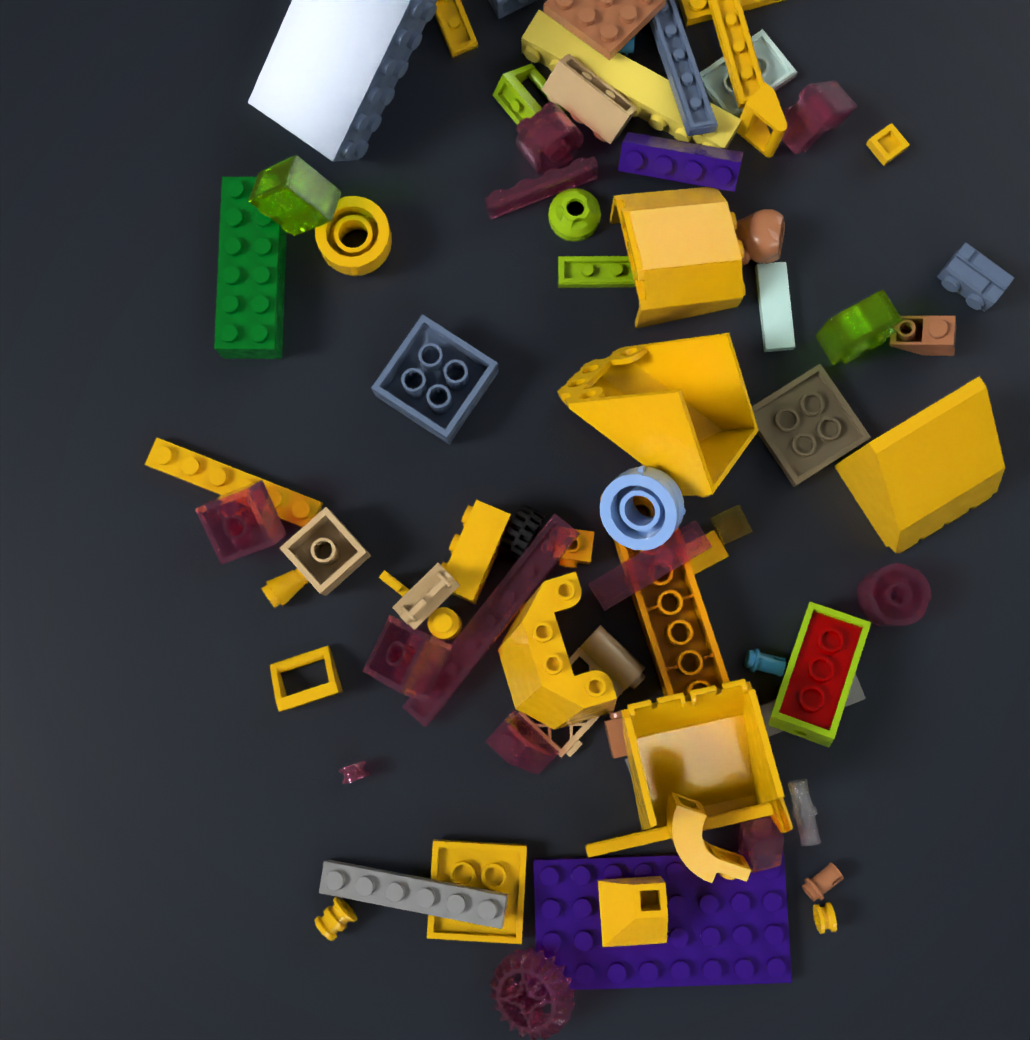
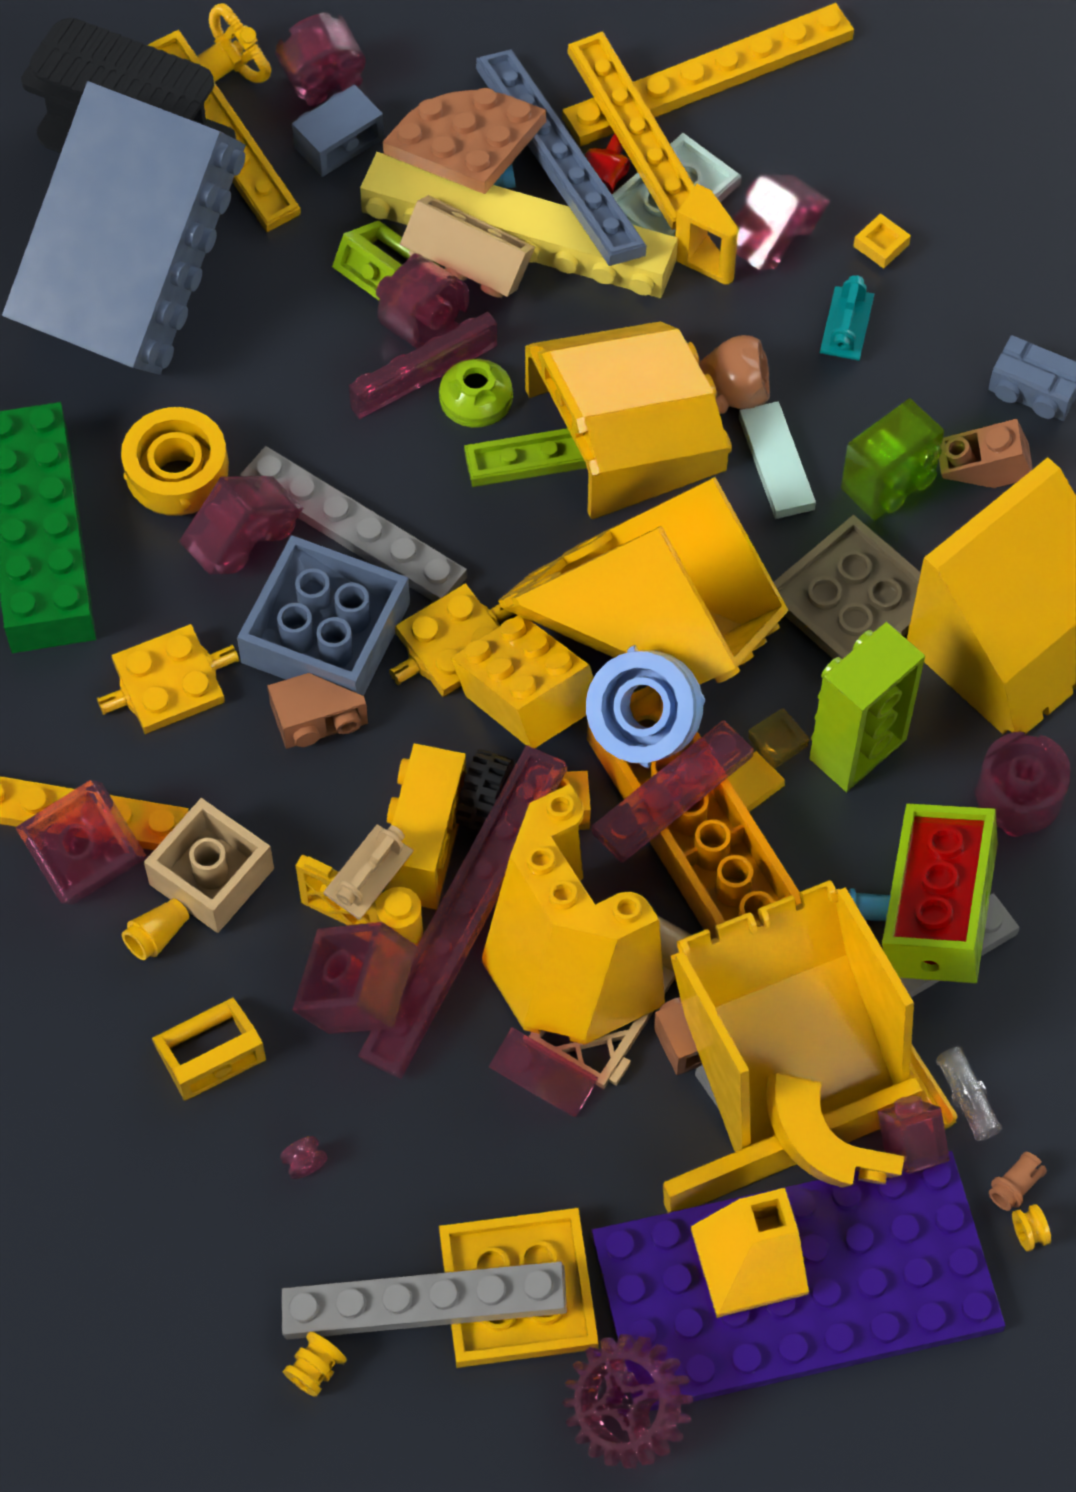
camera: 15 degrees left, 20 degrees down
clear neon green brick [248,155,342,236] -> none
dark purple brick [618,132,744,192] -> none
none -> yellow plate [97,624,239,734]
none -> clear pink brick [179,476,304,575]
none -> light grey plate [240,446,467,602]
none -> nougat slope [267,673,368,749]
none -> yellow plate [389,583,514,697]
none -> yellow brick [451,615,594,750]
none -> red piece [585,133,630,194]
none -> lime brick [809,622,925,793]
none -> teal hinge [820,275,875,361]

